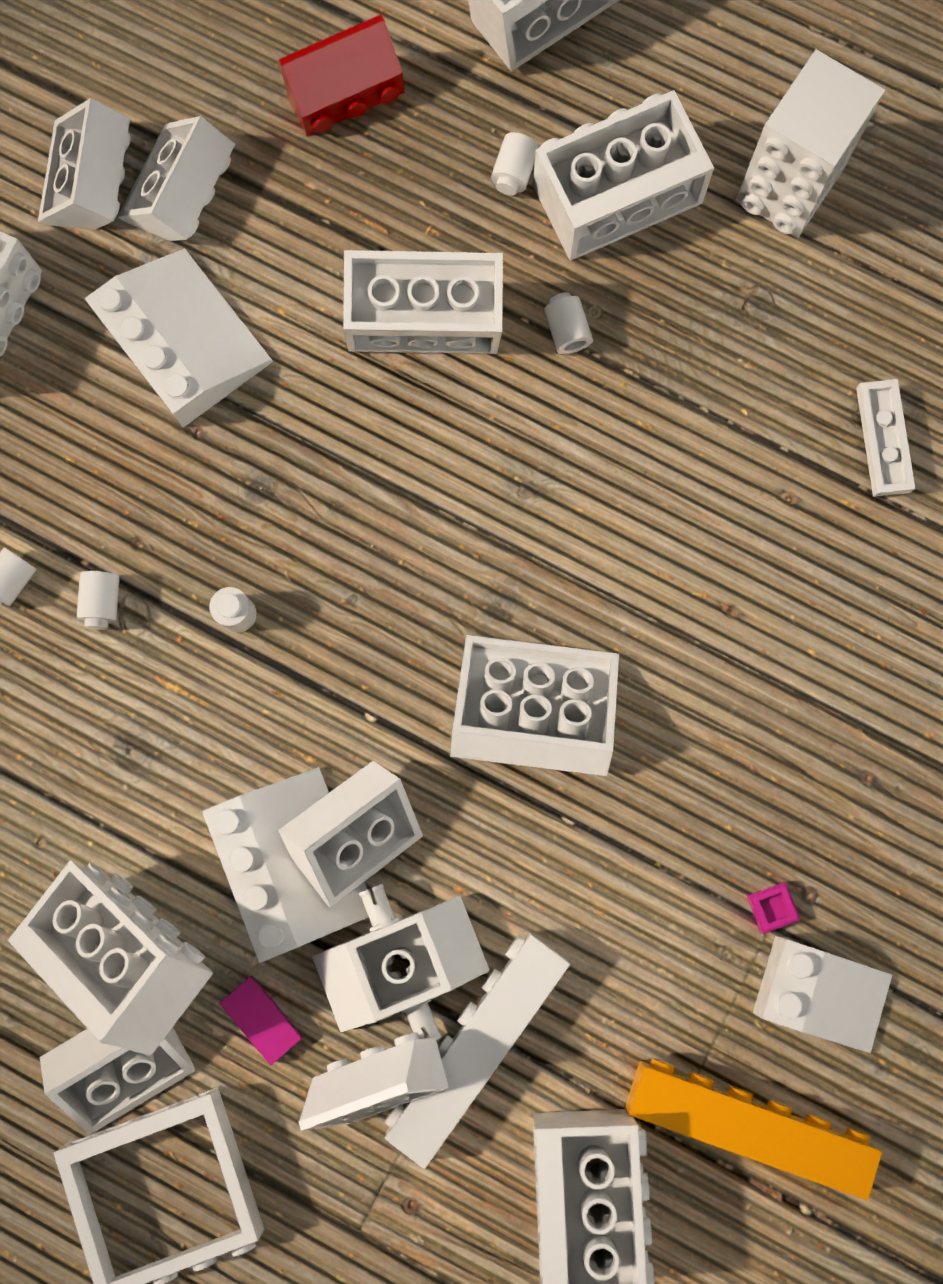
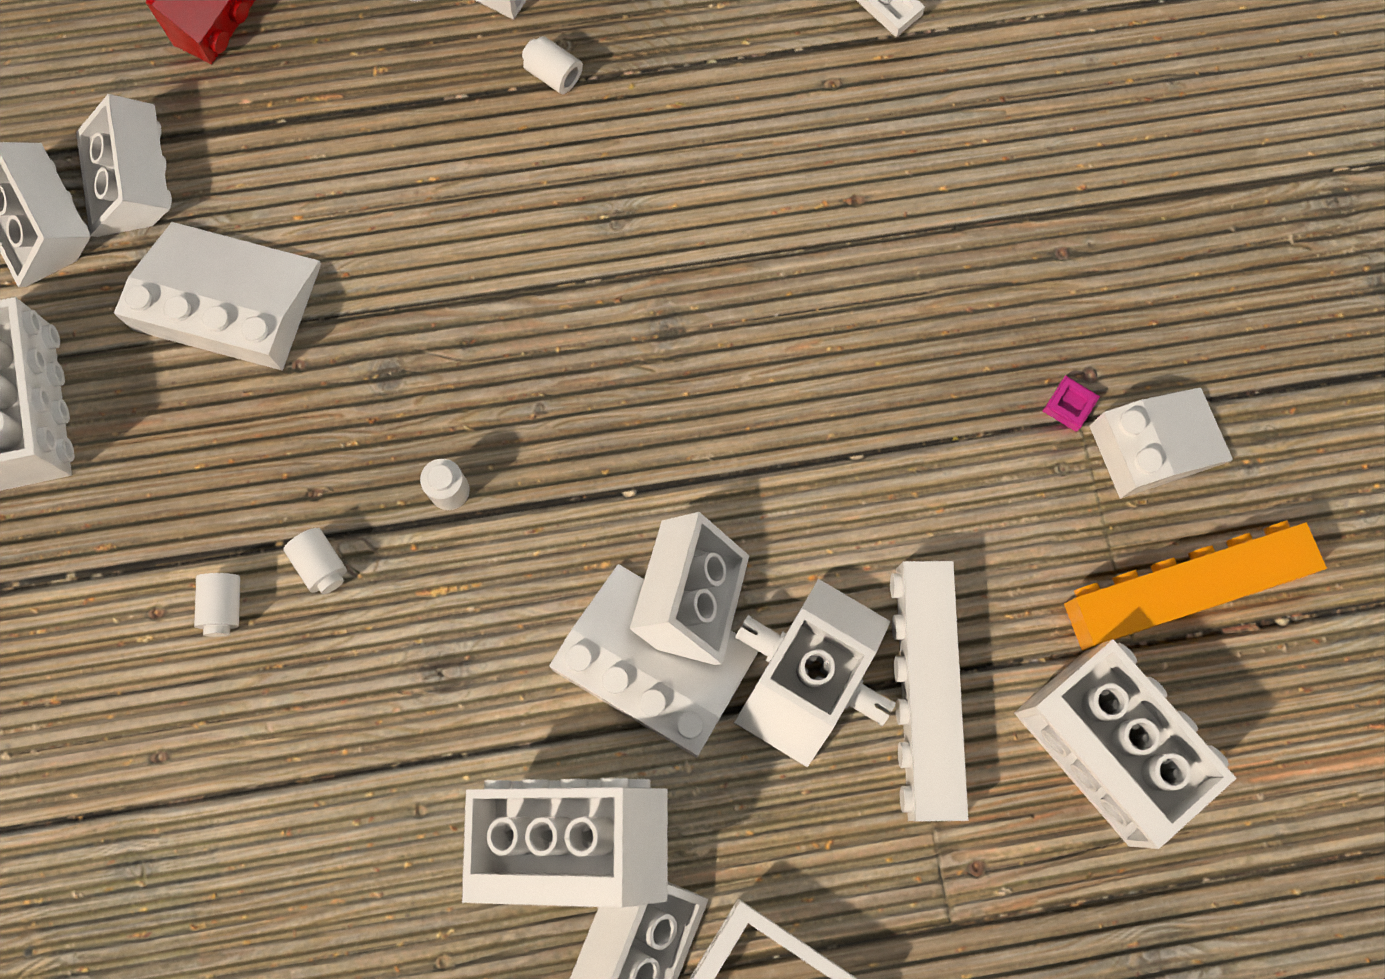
camera: 45 degrees left, 5 degrees down
dark pink tile [219,976,303,1066] -> none
white slope [299,1033,449,1130] -> none
white brick [343,250,503,354] -> none
white slope [450,635,619,776] -> none

